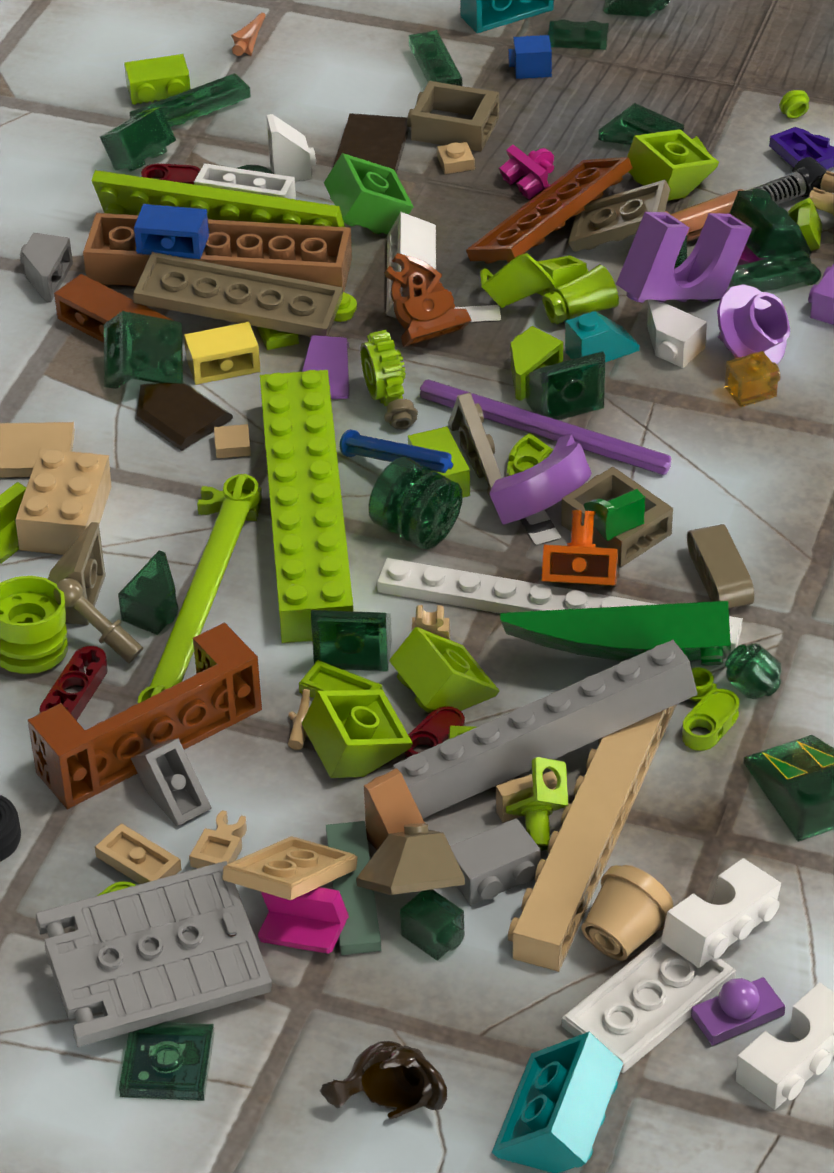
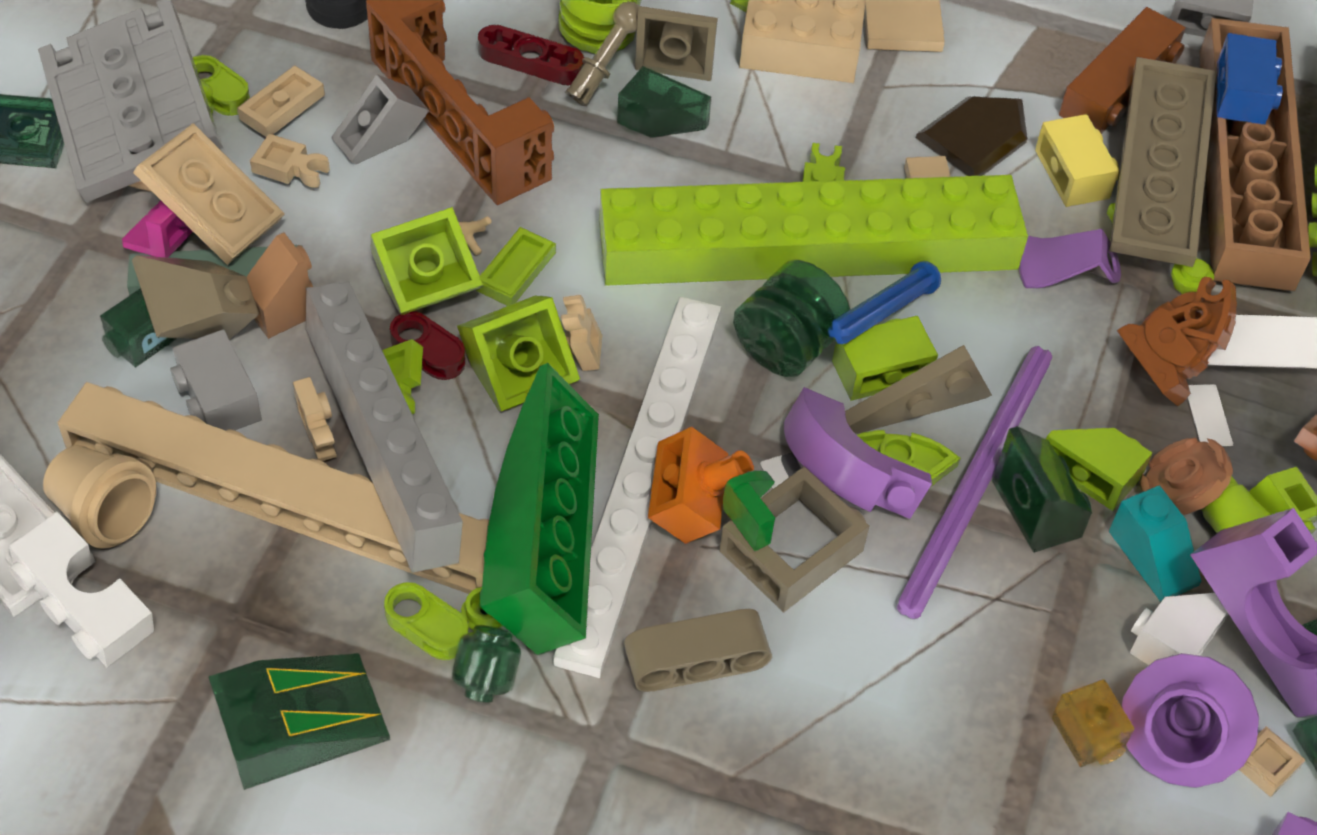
camera: 85 degrees right, 10 degrees up
clear green bracket [104,311,183,389] -> none
lime piece [138,474,260,703] -> none
clear green slope [311,610,392,671] -> none
lime gear [360,330,406,406] -> none
dark tan plate [384,399,418,430] -> none
lime piece [480,253,557,308] -> none
lime bracket [506,757,568,851] -> none
none -> nougat tile [1140,438,1233,515]

